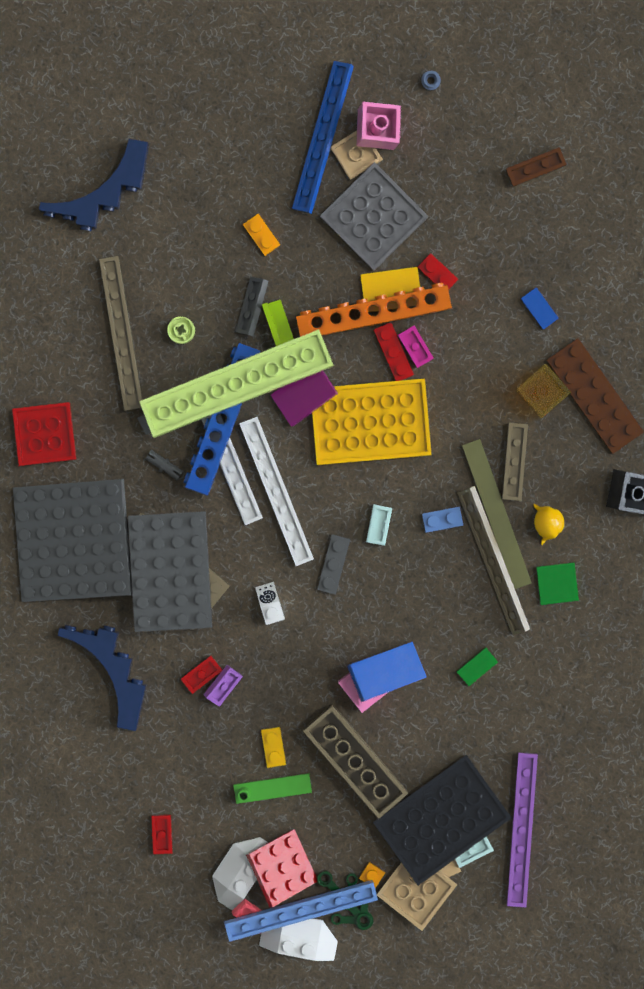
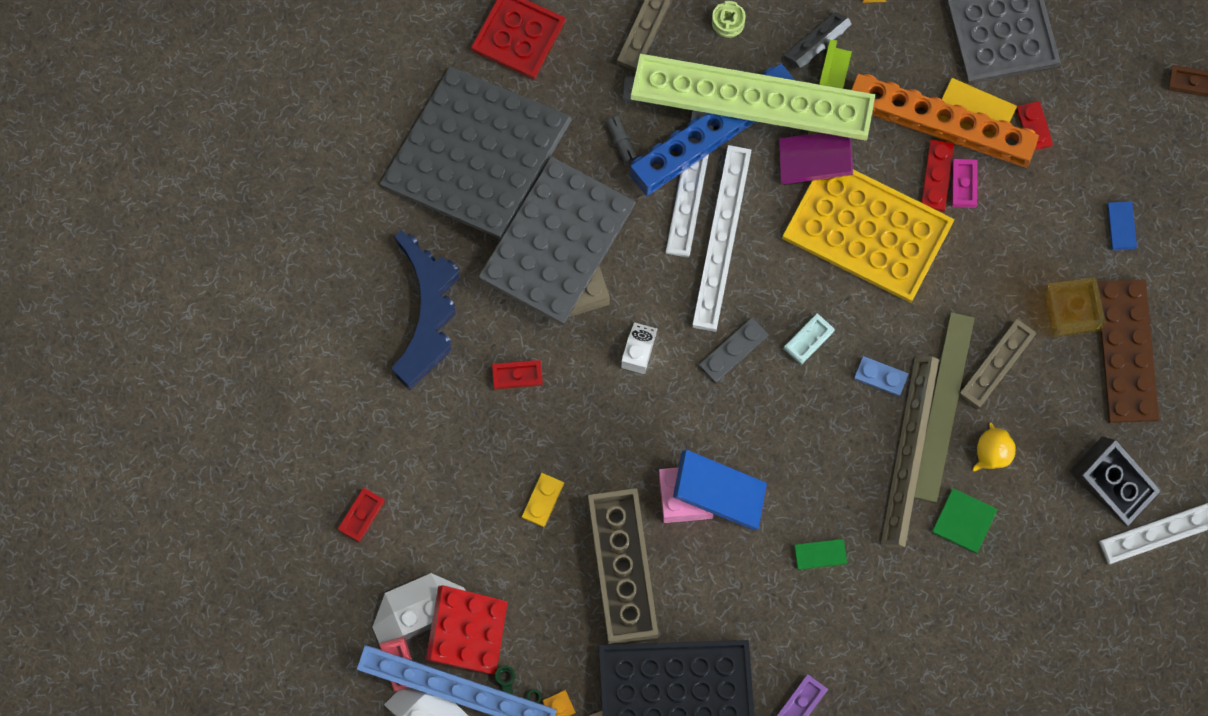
camera: 35 degrees right, 15 degrees down
medium lavender plate [204,665,243,707] -> none
bright green piece [233,773,312,804] -> none

